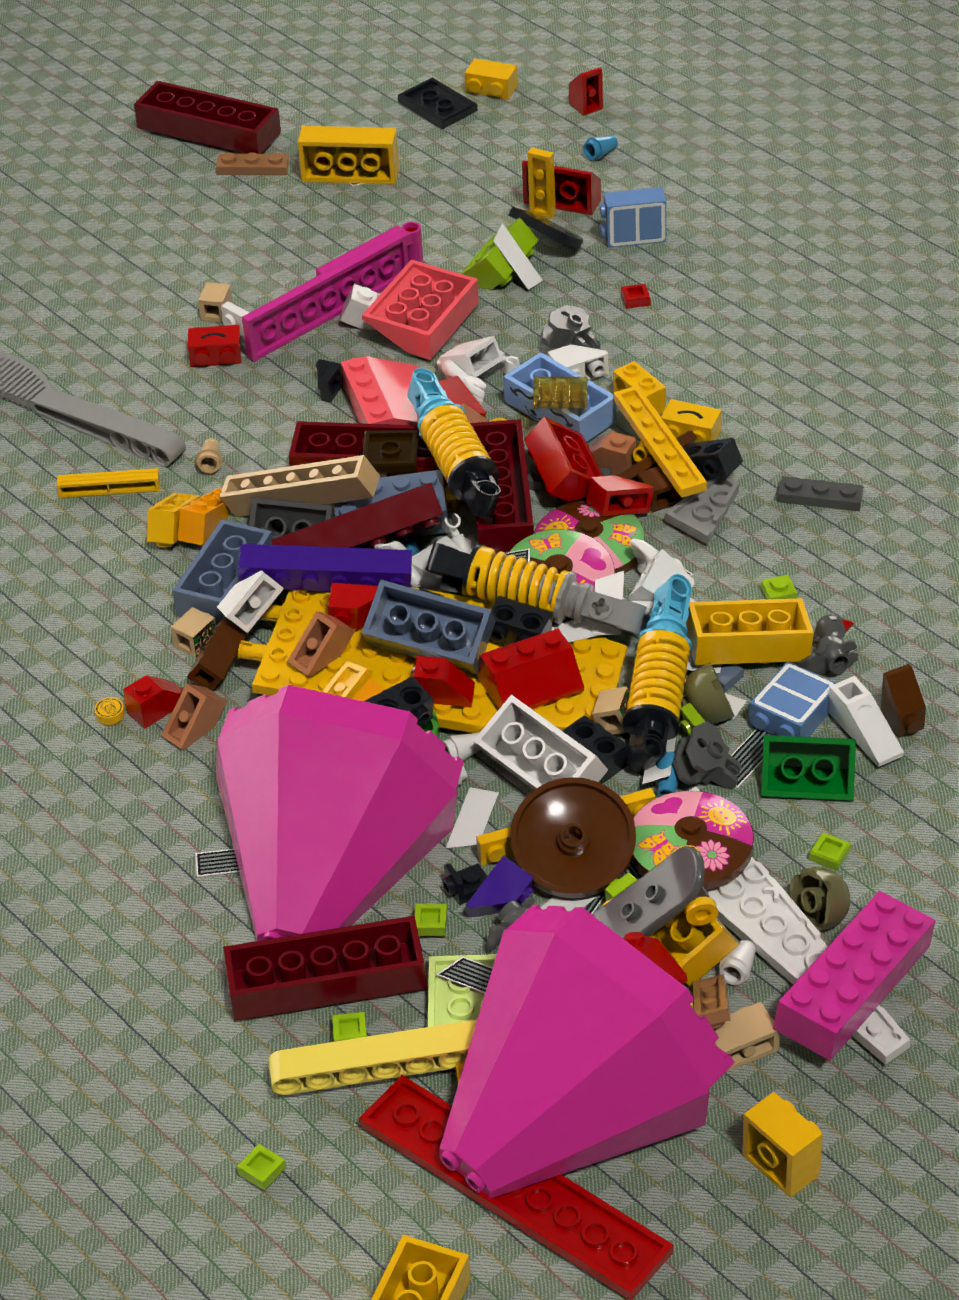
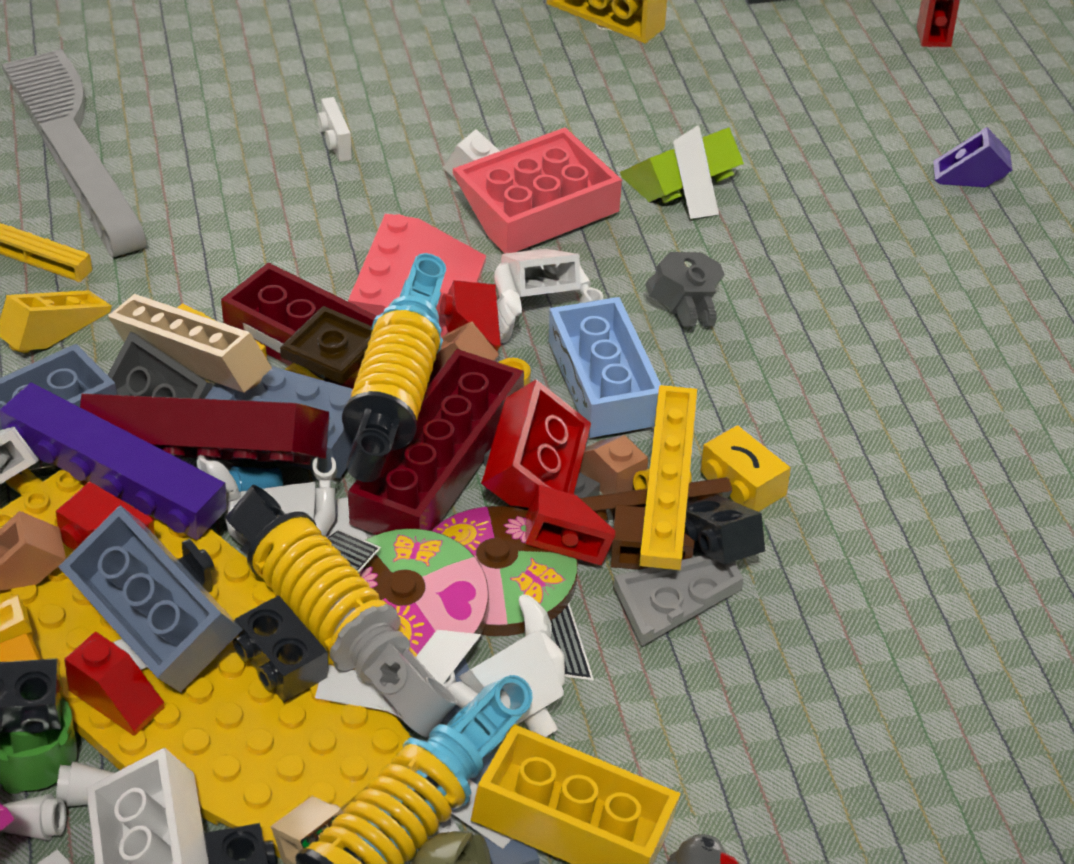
camera: 25 degrees right, 0 degrees up
light orange slope [178,488,231,546] -> none
red brick [188,325,242,367] -> none
tan cone [196,438,222,473] -> none
tan brick [198,282,233,322] -> none
dark pink hinge [242,222,424,362] -> none
black bracket [316,359,343,403] -> none
red slope [478,628,584,709] -> none
black tile [508,206,584,249] -> none
red slope [522,160,601,216] -> none
yellow plate [527,147,556,219] -> none
clear yellow brick [533,377,589,409] -> none
white slope [548,344,609,380] -> none
dark azure cone [583,135,618,161] -> none
medium blue brick [600,187,666,248] -> none
yellow brick [613,361,666,415] -> none
red tile [621,284,651,309] -> none
lime plate [761,574,797,600] -> none
dark grey plate [778,476,864,512] -> none
none -> dark purple slope [933,127,1013,188]

